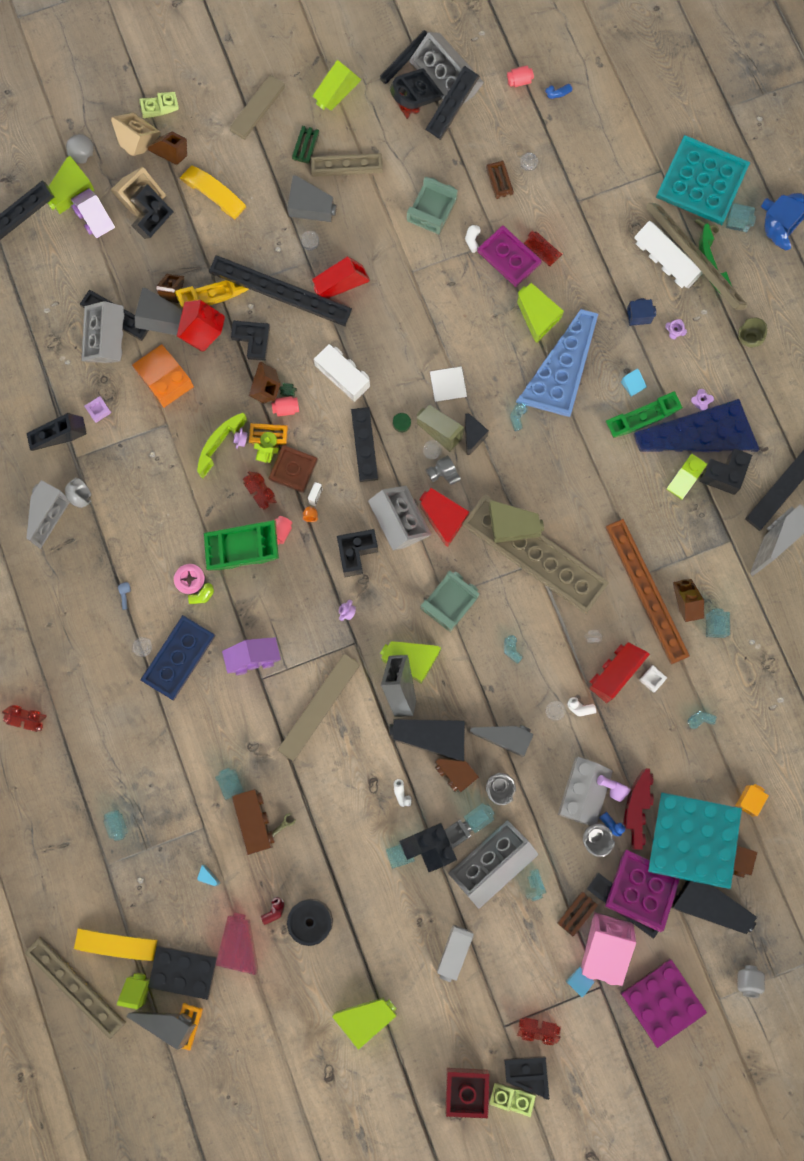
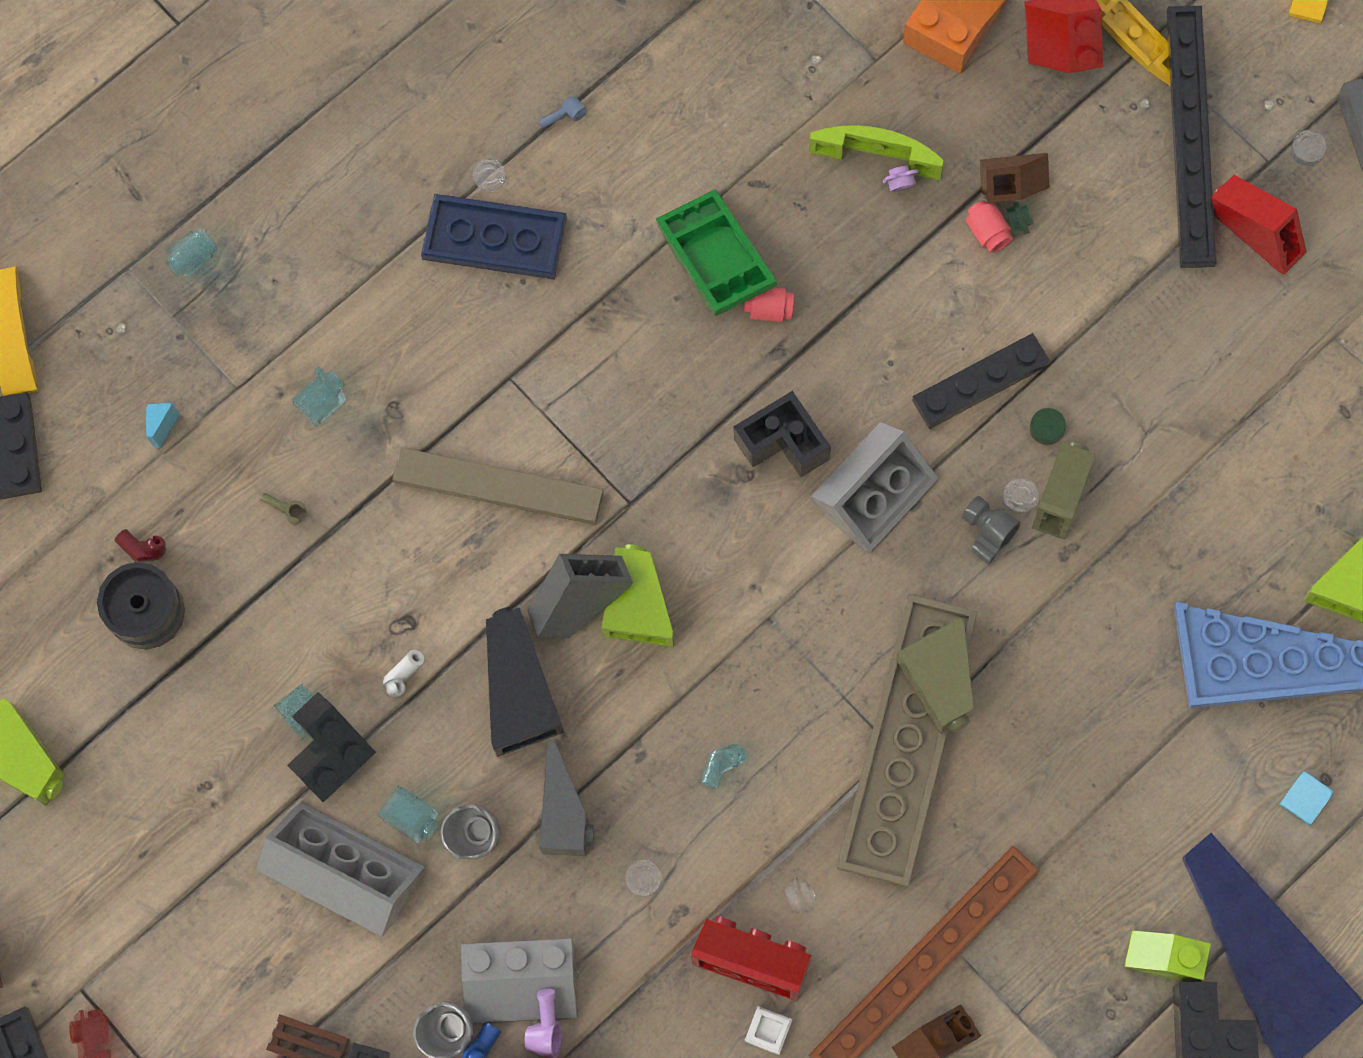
camera: 75 degrees right, 5 degrees down
clear red hinge [2,705,47,732] -> none
bright pink gear [174,564,205,595] -> none
lime arm [188,583,214,604] -> none
clear pink slope [216,912,258,975] -> none
medium lavender brick [222,637,281,675] -> none
black plate [231,320,270,361] -> none
reddish brown brick [232,789,275,855] -> none
clear red hinge [243,471,277,510] -> none
light orange tile [249,423,288,445] -> none
lime hips [254,432,279,463] -> none
copper tile [269,445,318,493] -> none
orange hinge [303,506,318,522] -> none
white tile [308,482,323,506] -> none
white brick [314,344,370,402] -> none
lavender plate [338,600,356,621] -> none
red slope [419,488,469,547] -> none
sand green panel [420,571,480,633] -> none
white sticker [430,367,467,402] -> none
reddish brown slope [435,759,479,793] -> none
light grey slope [437,924,474,982] -> none
dark grey bracket [445,819,472,849] -> none
black slope [464,413,489,455] -> none
clear light blue arm [510,403,528,431] -> none
clear light blue bracket [525,869,546,902] -> none
white arm [567,697,596,716] -> none
green slope [606,391,683,438] -> none
lavender plate [691,389,714,411] -> none

